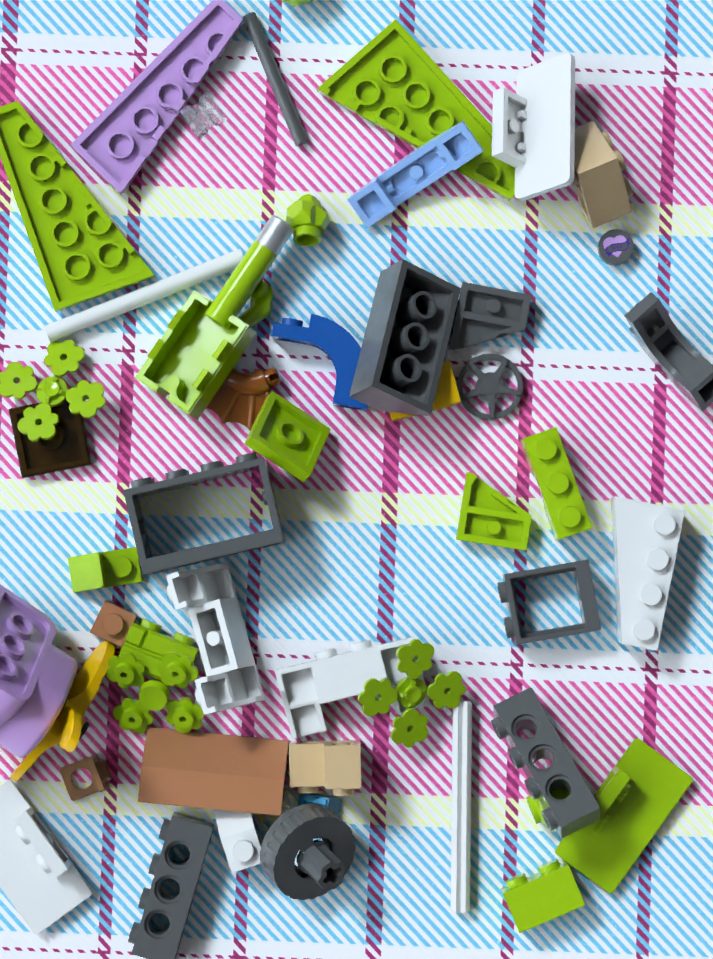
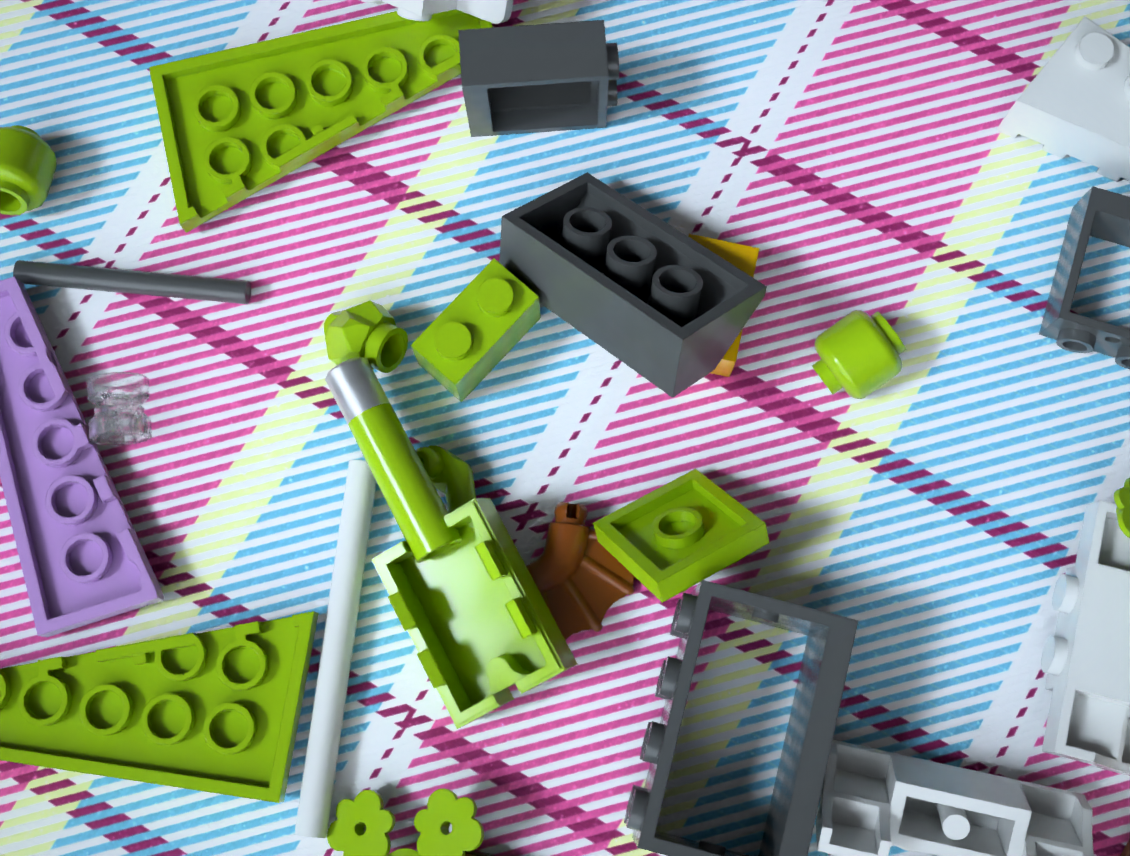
camera: 65 degrees left, 10 degrees down
blue arch [271,314,368,411] -> none
light blue slope [347,121,483,228] -> none
dark grey wing [449,282,532,350] -> none
lime wing [456,472,532,551] -> none
dark grey wheel [457,353,523,420] -> none
lime arch [520,427,592,540] -> none
none -> lime brick [410,258,541,402]
none -> dark grey window [458,20,619,137]
none -> lime head [812,310,906,399]

